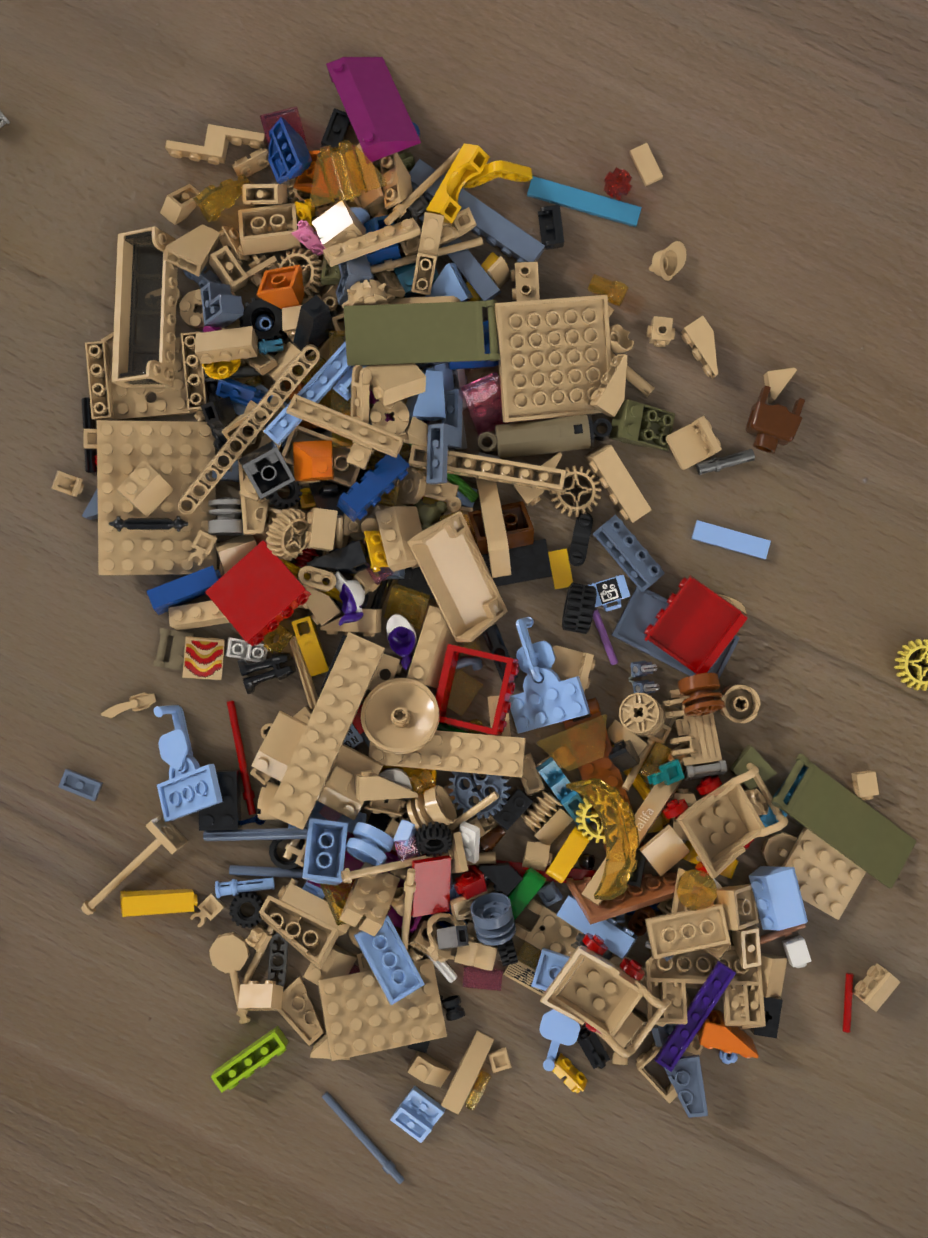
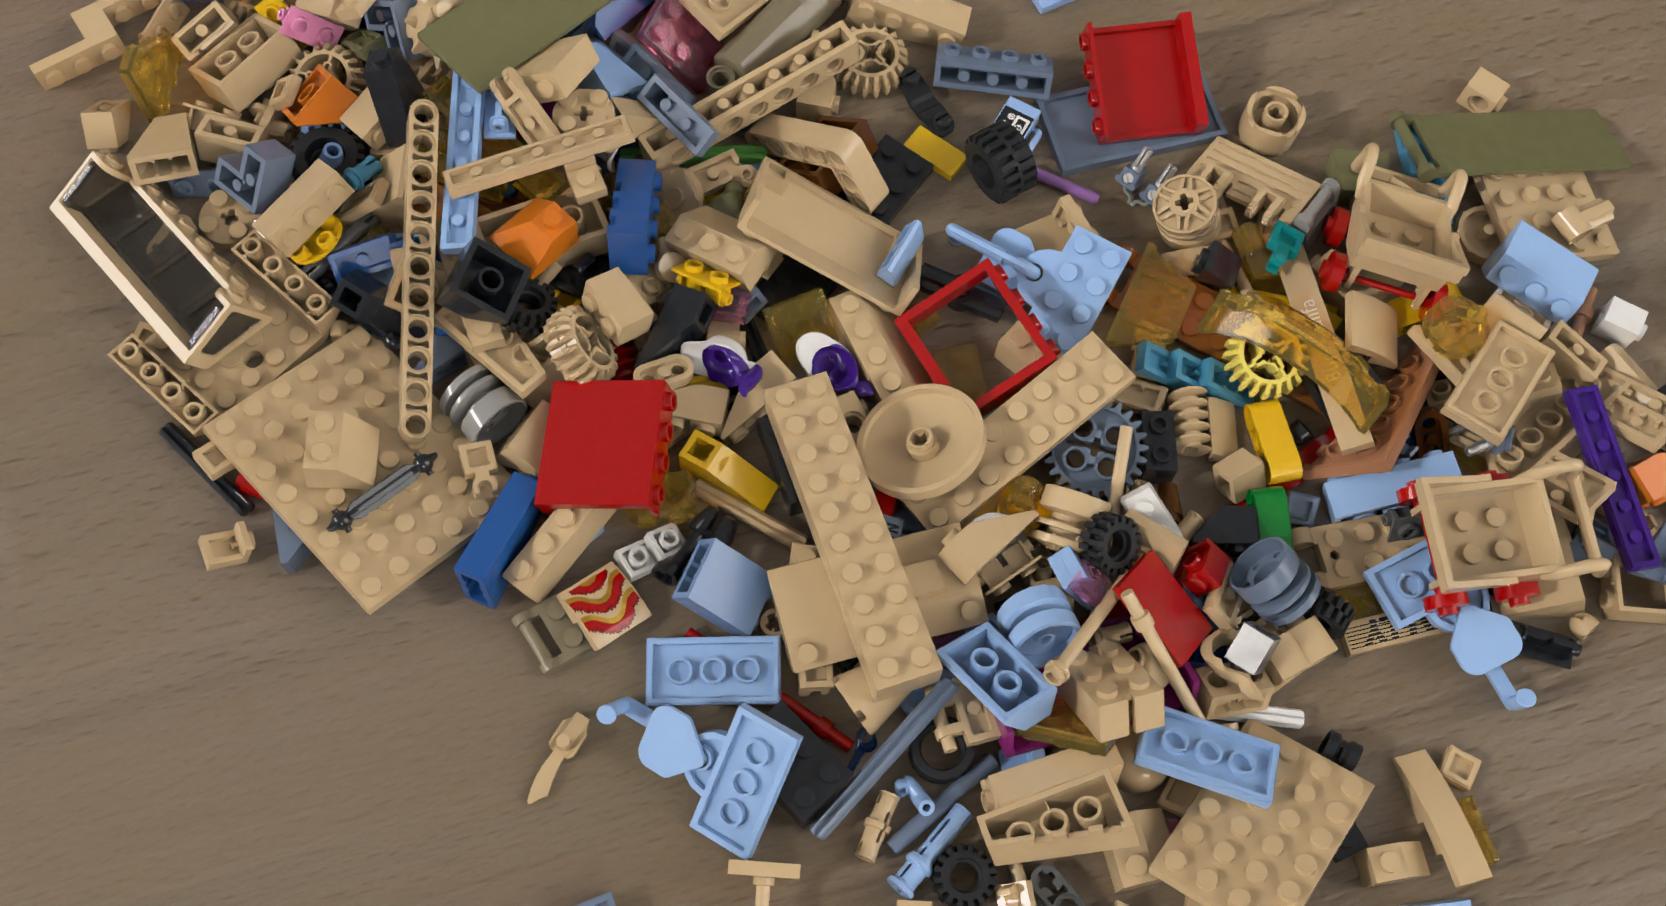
camera: 50 degrees left, 20 degrees down
sand blue arm [456,656,483,671] -> none
clear pink tile [462,966,503,991] -> none
yellow hinge [552,1053,588,1093] -> none
dark orange wheel [678,673,725,716] -> none
none -> tan tile [269,74,303,111]
none -> light blue tile [645,635,781,707]
none -> medium blue brick [672,538,772,636]
none -> tan pin [854,790,900,864]
none -> light blue slope [877,219,924,287]
none -> light blue arm [894,775,935,816]
none -> tan piece [1551,198,1615,245]

